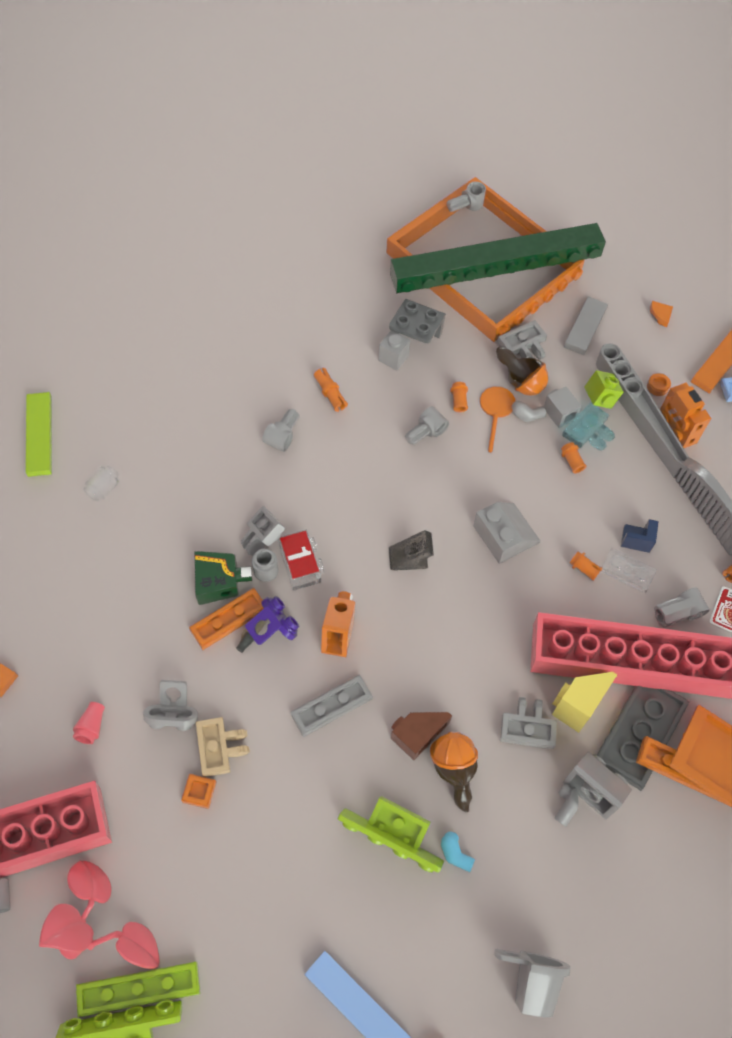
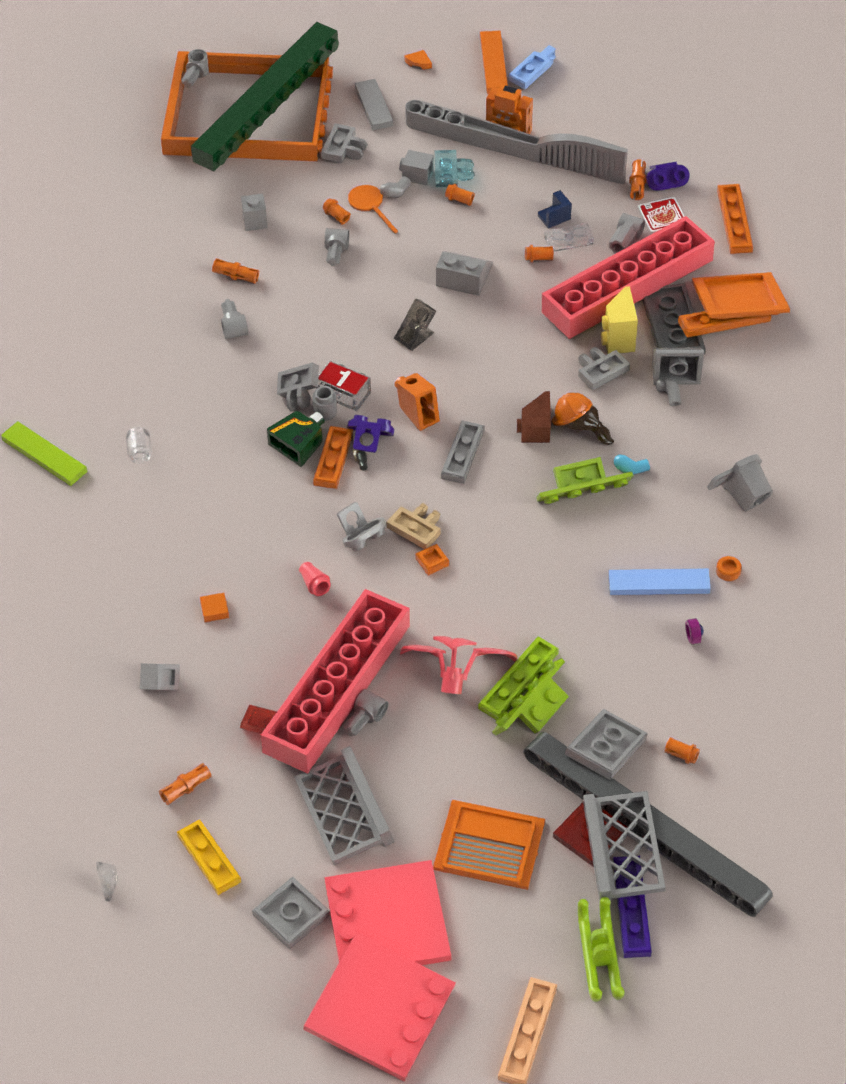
camera: 40 degrees left, 10 degrees down
dark grey bracket [389,299,446,343] -> none
dark brown piece [496,347,548,396] -> none
lime brick [584,370,624,409] -> none
orange tile [647,373,671,396] -> none

